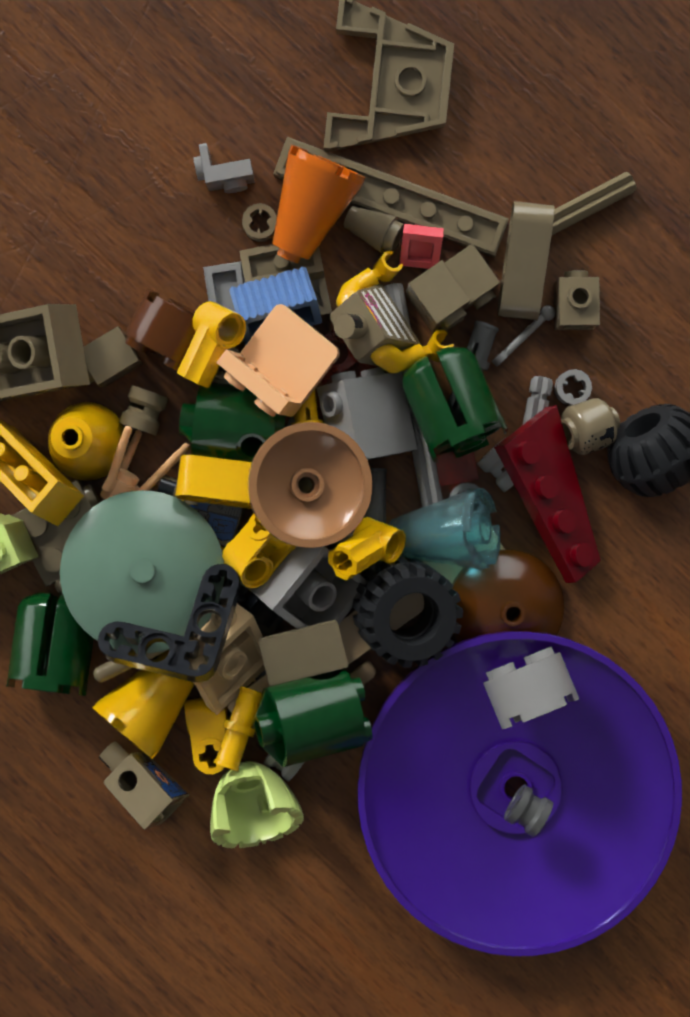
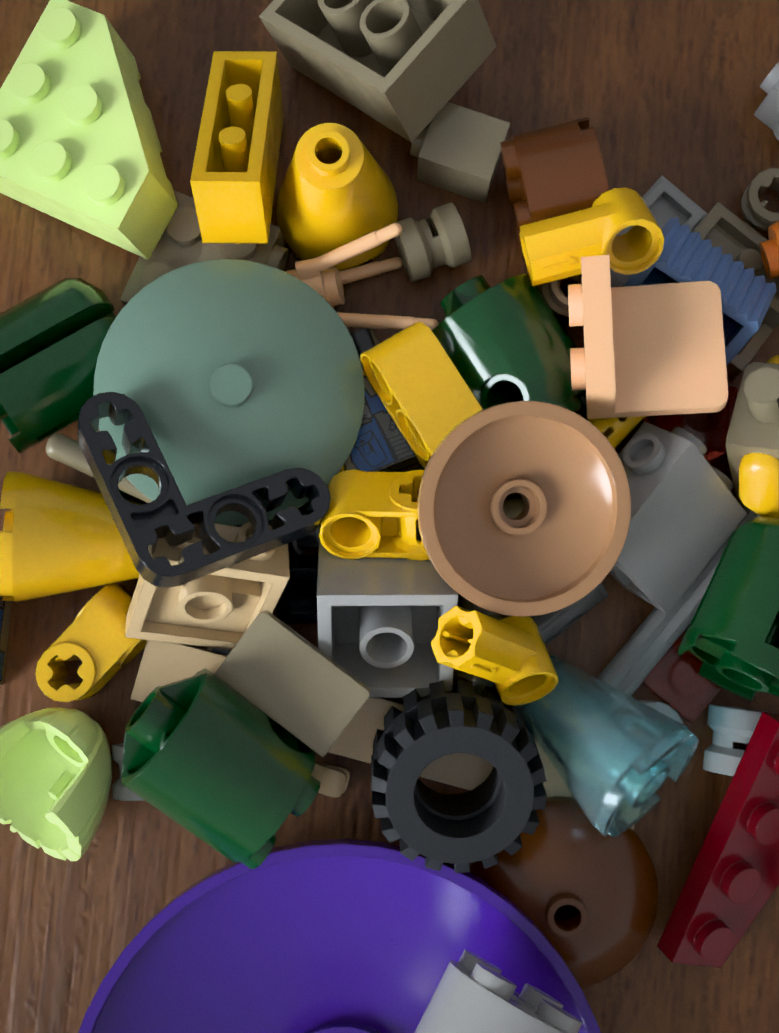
camera: 55 degrees right, 5 degrees down
yellow pin [213,686,262,771] -> none

